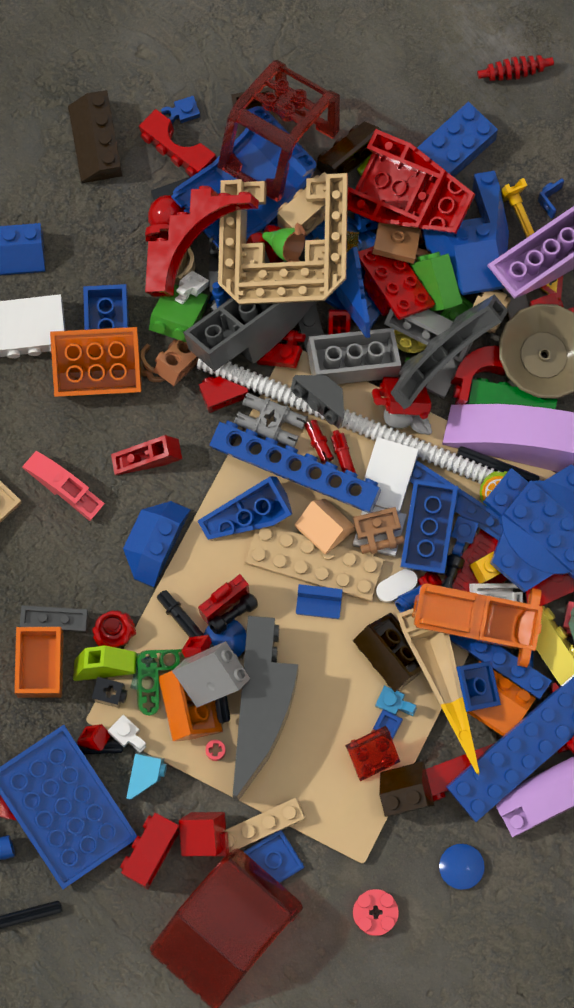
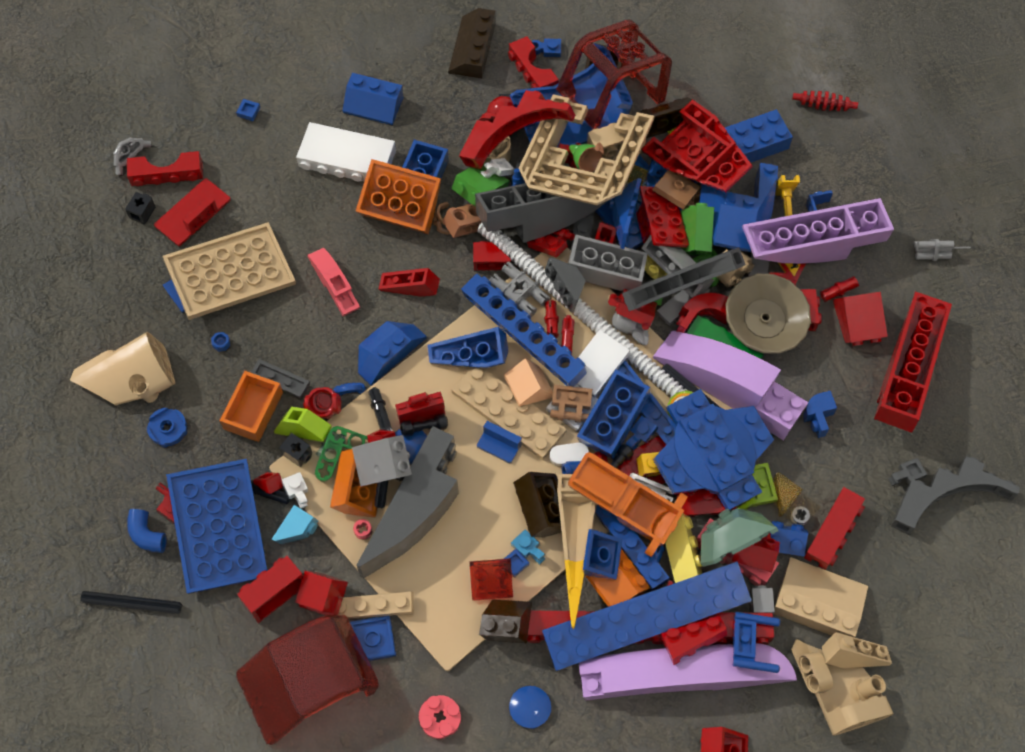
camera: 20 degrees right, 10 degrees down
none -> blue piece [333,383,366,396]

